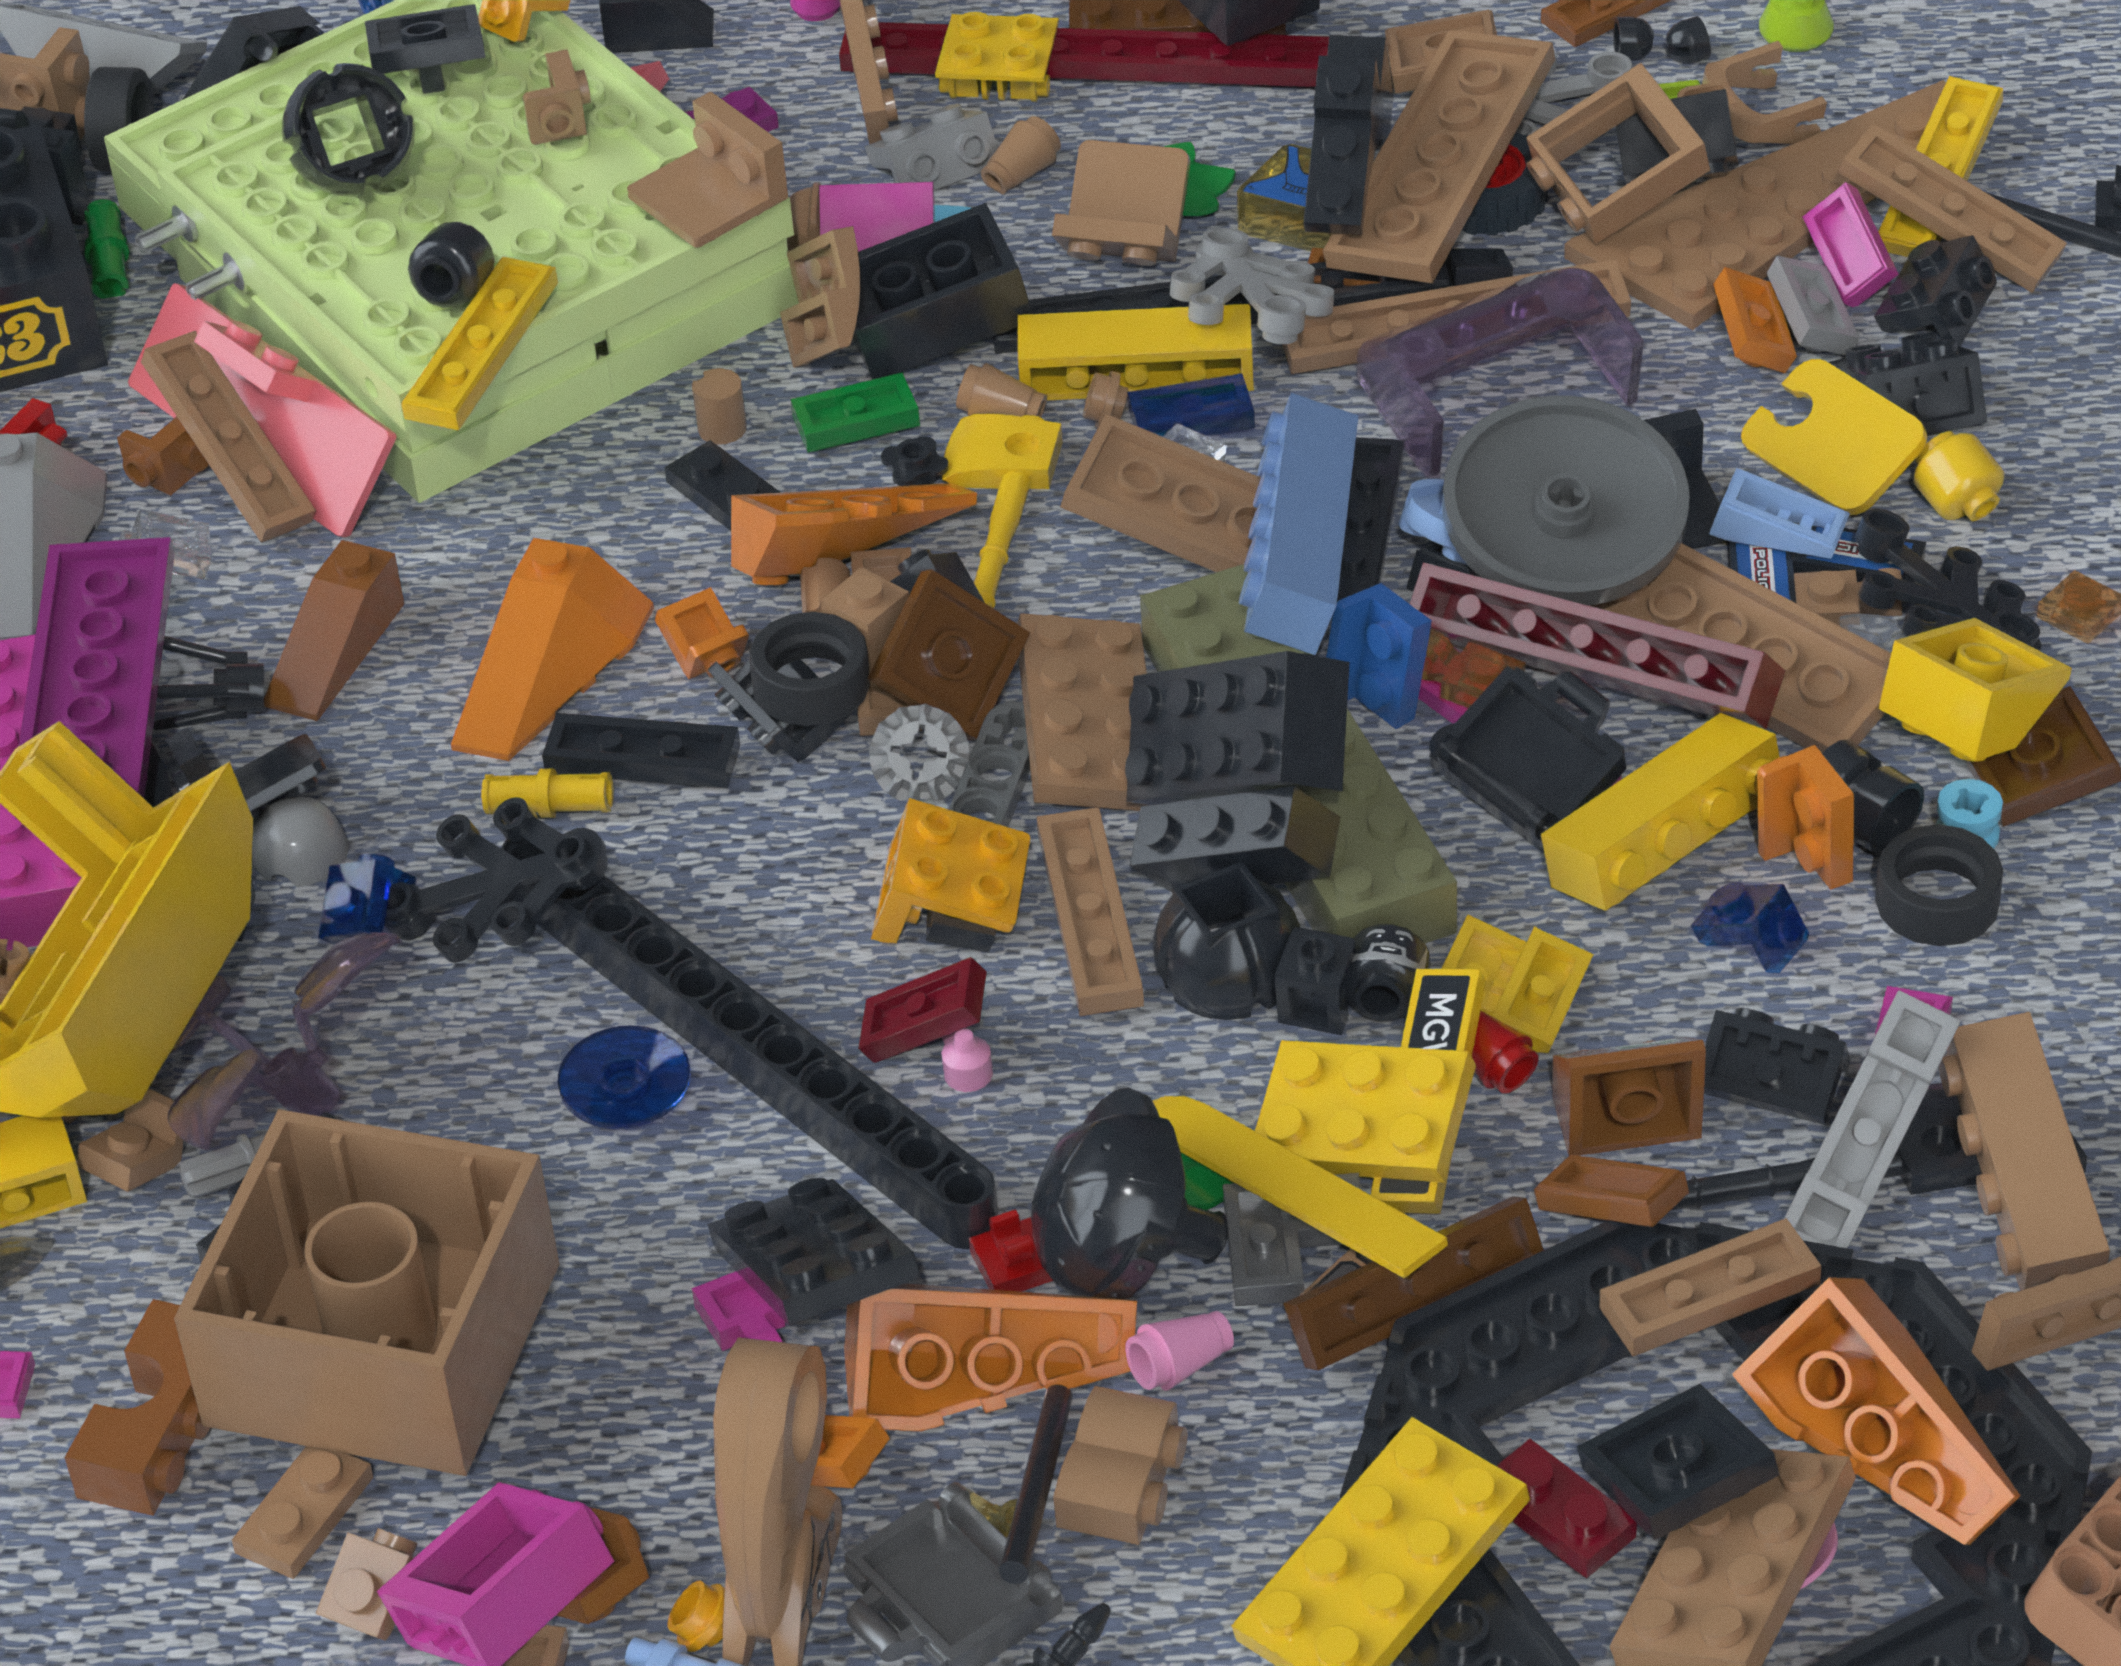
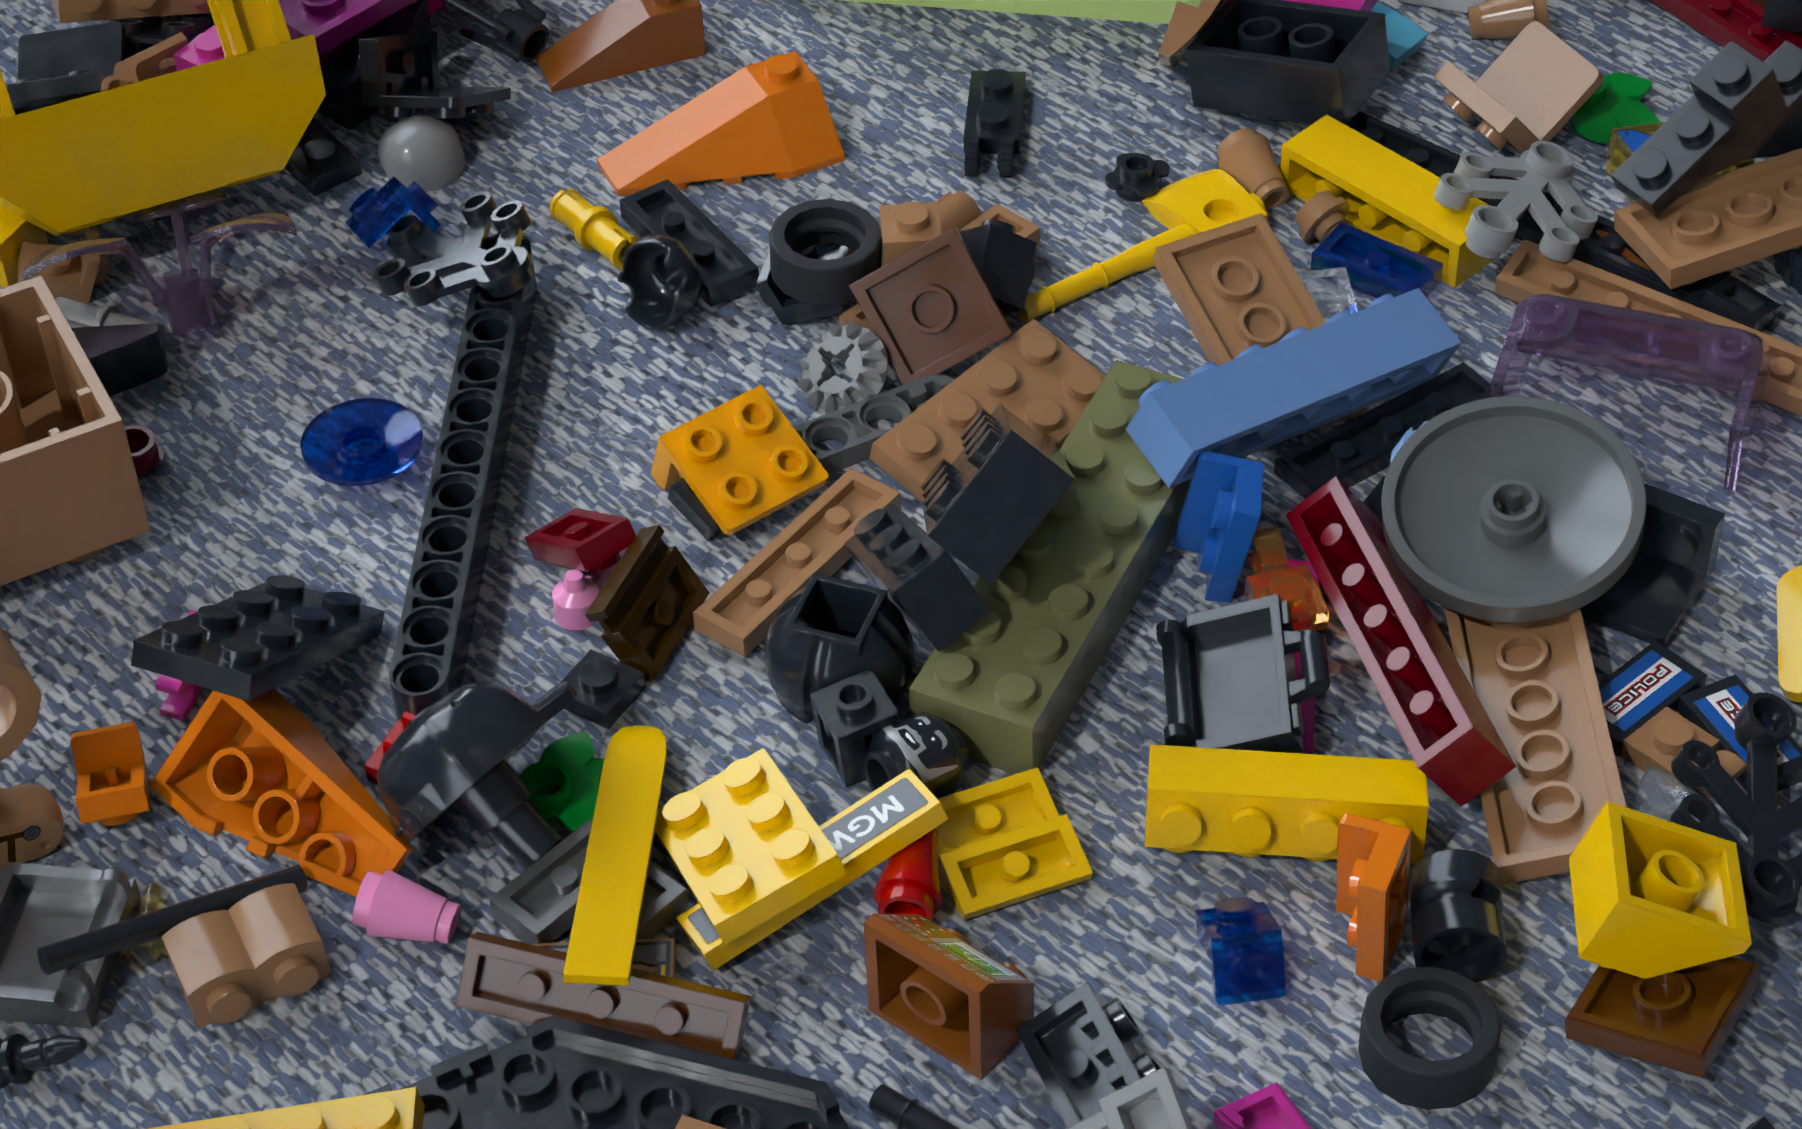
camera: 45 degrees right, 0 degrees up
orange bracket [655,587,749,679] -> none
medium nougat piece [692,368,747,444] -> none
orange wedge [731,483,977,585] -> none
green plate [790,372,920,453] -> none
dark orange tile [1534,1154,1689,1227] -> none
light blue slope [1709,468,1850,559] -> none
medium azure wheel [1936,779,2003,849] -> none
none -> black plate [560,649,646,729]
none -> dark brown plate [585,524,710,681]
none -> black hair [618,235,703,331]

